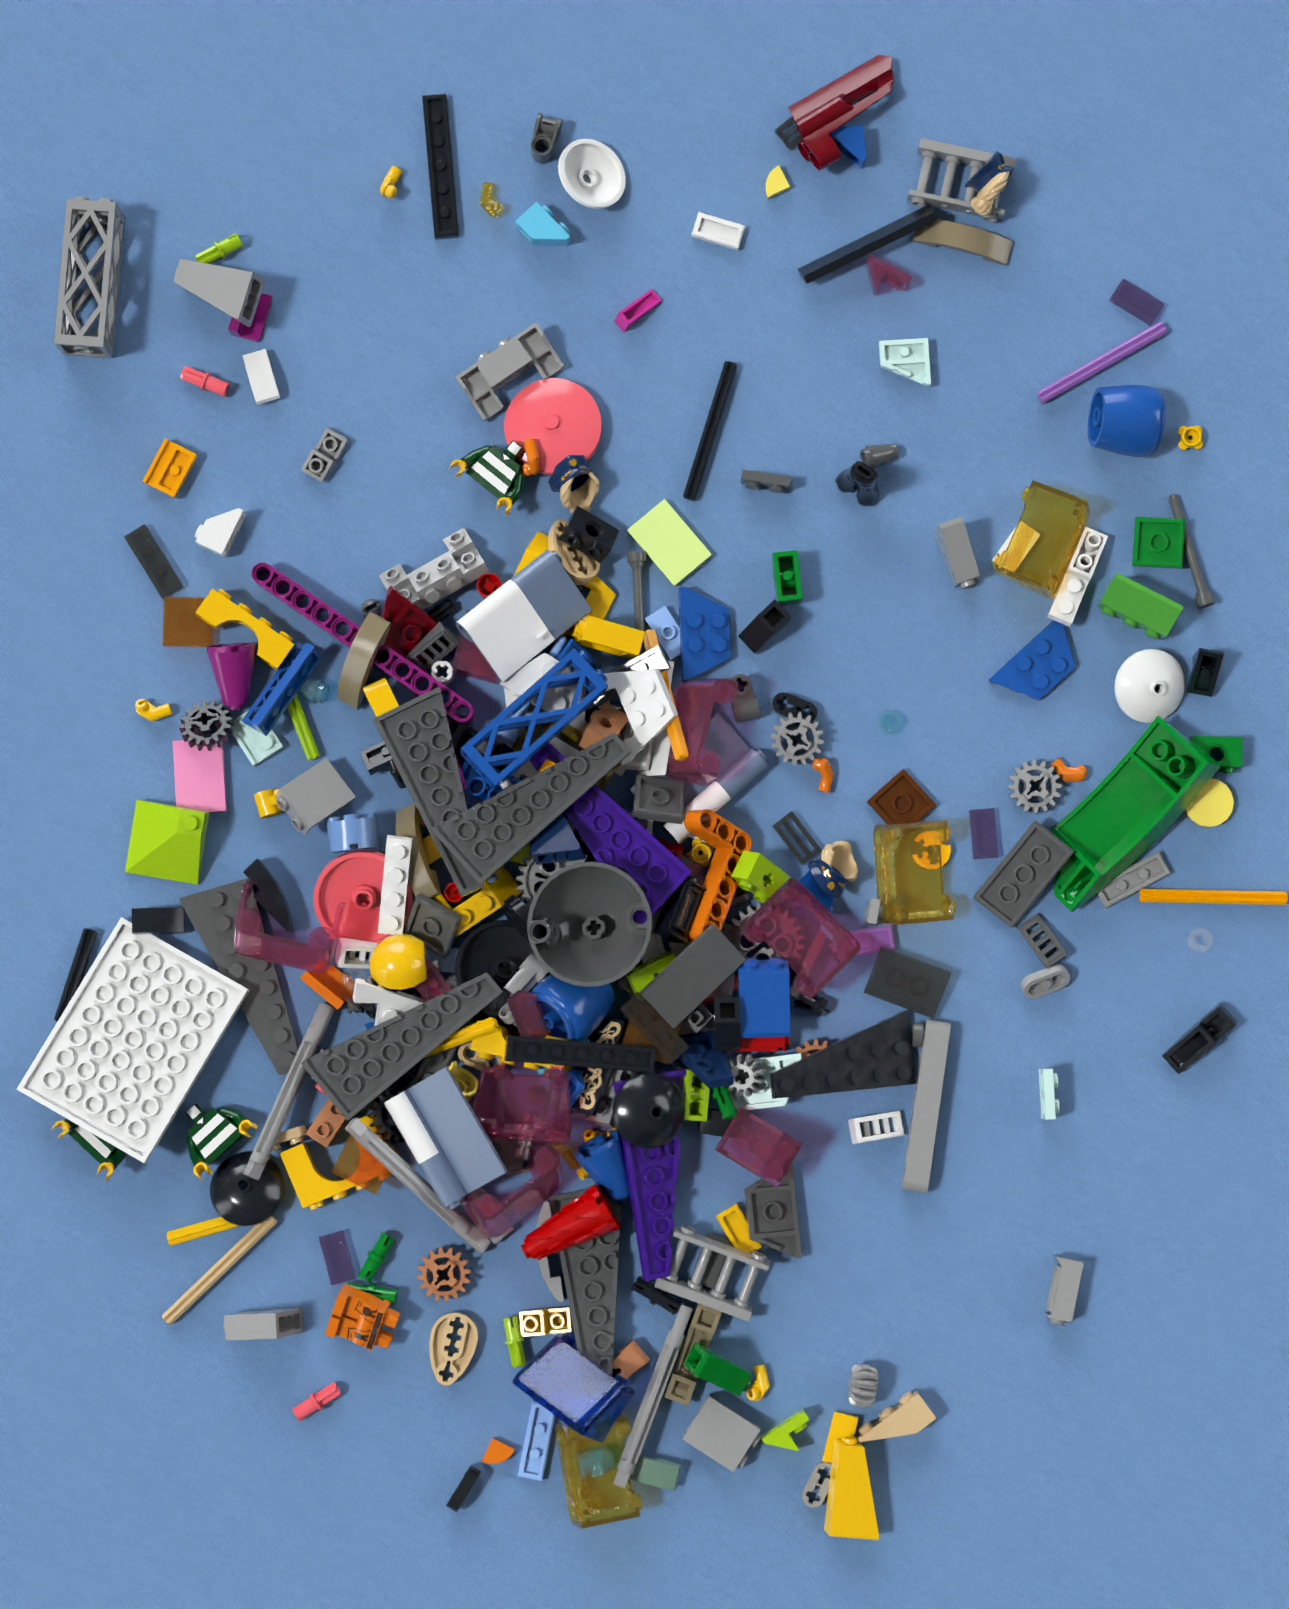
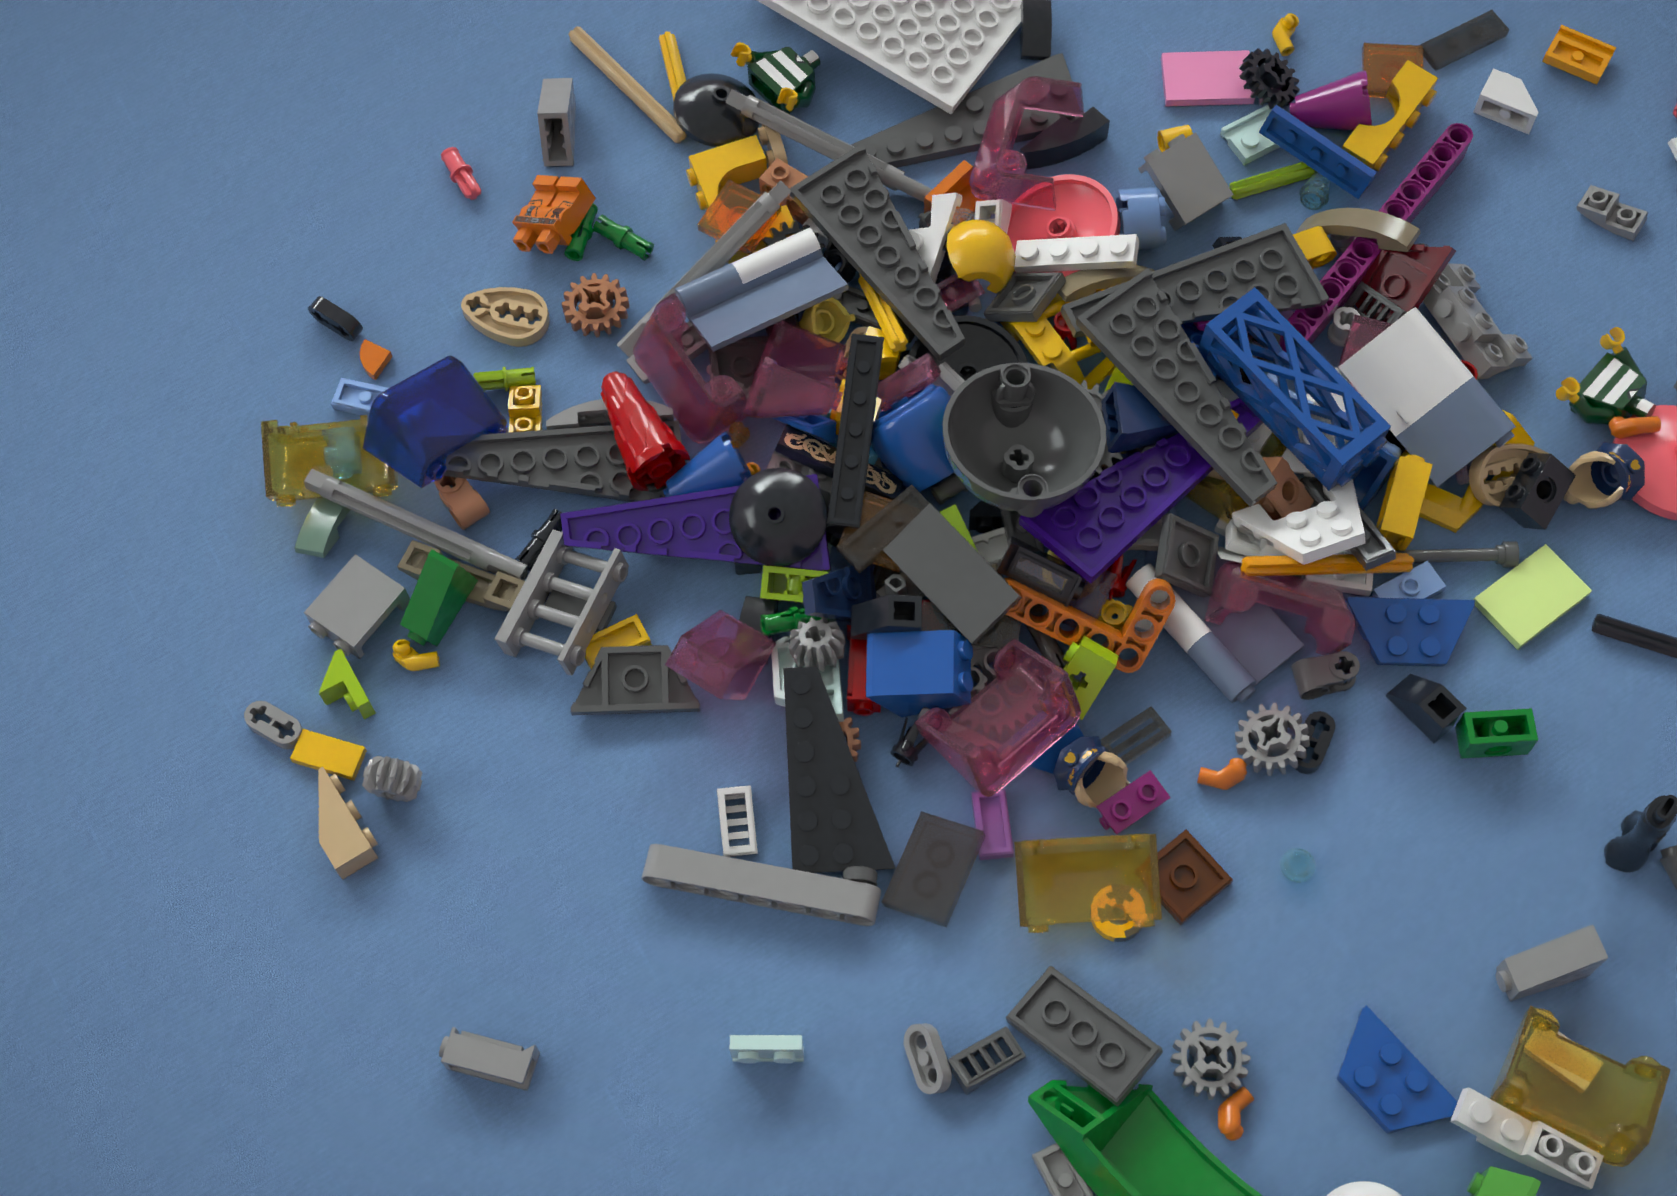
camera: 90 degrees right, 20 degrees down
lime slope [125,799,210,885] -> none
clear purple tile [319,1230,356,1286] -> none
dark grey plate [741,470,791,493] -> none
yellow slope [824,1437,879,1540] -> none
light grey plate [864,898,883,926] -> none
clear purple tile [969,808,998,860] -> none
none -> magenta hinge [1096,770,1171,835]

